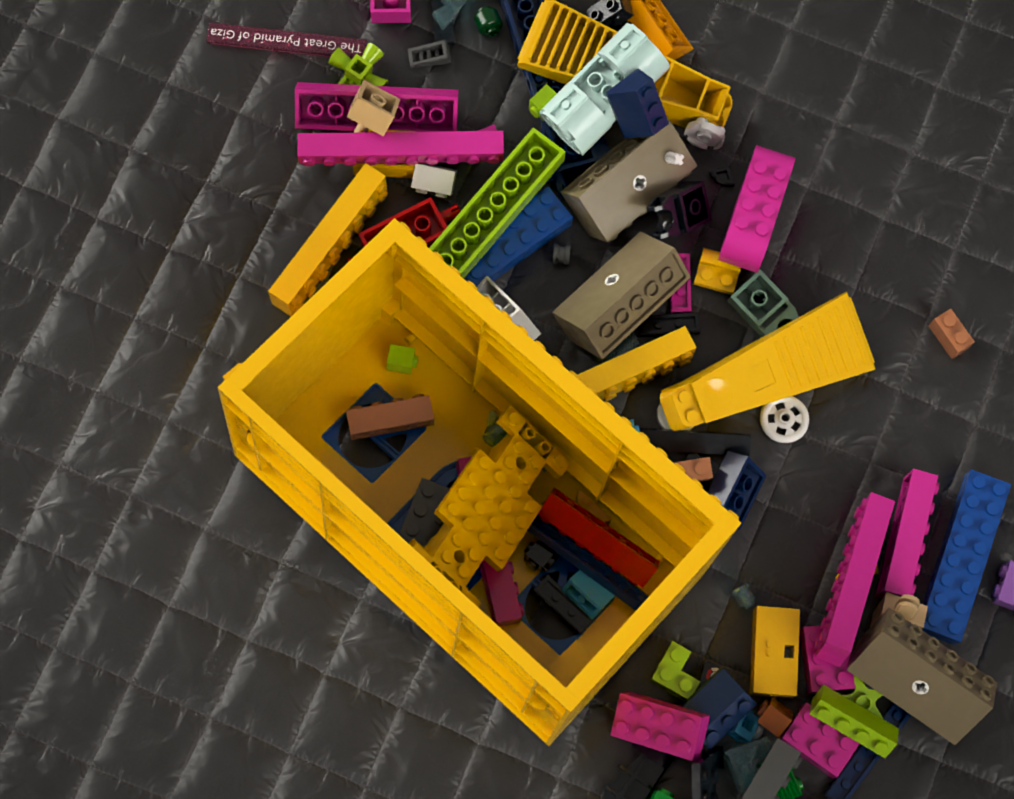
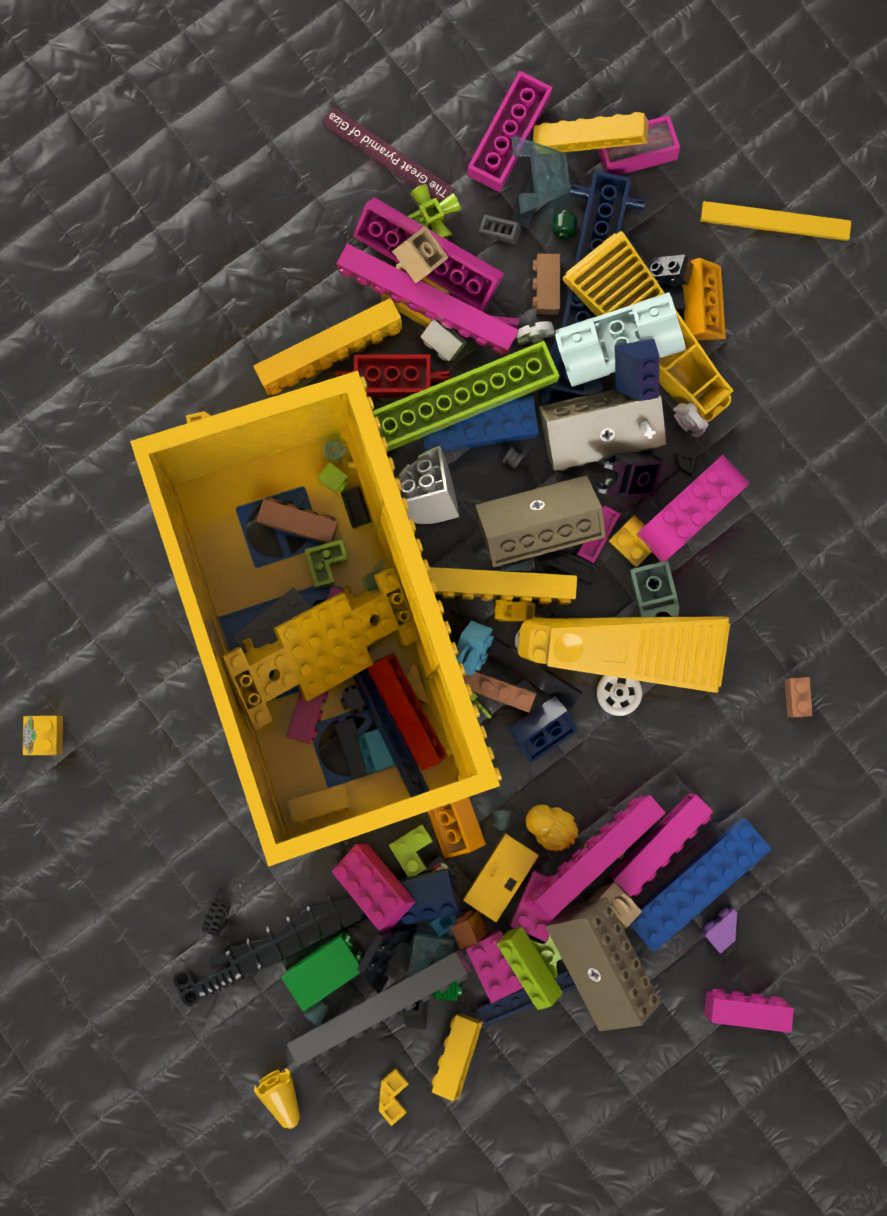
camera: 30 degrees right, 10 degrees up
lime brick [529,84,557,121] -> none
none -> yellow slope [23,716,63,755]
none -> lime brick [305,540,348,590]
none -> clear light blue brick [323,440,347,463]
none -> black tile [341,486,371,529]
none -> light orange slope [427,797,486,859]
none -> yellow brick [494,600,535,623]
none -> white plate [517,321,555,345]
none -> yellow hair [525,804,578,851]
none -> medium nougat brick [532,254,560,315]

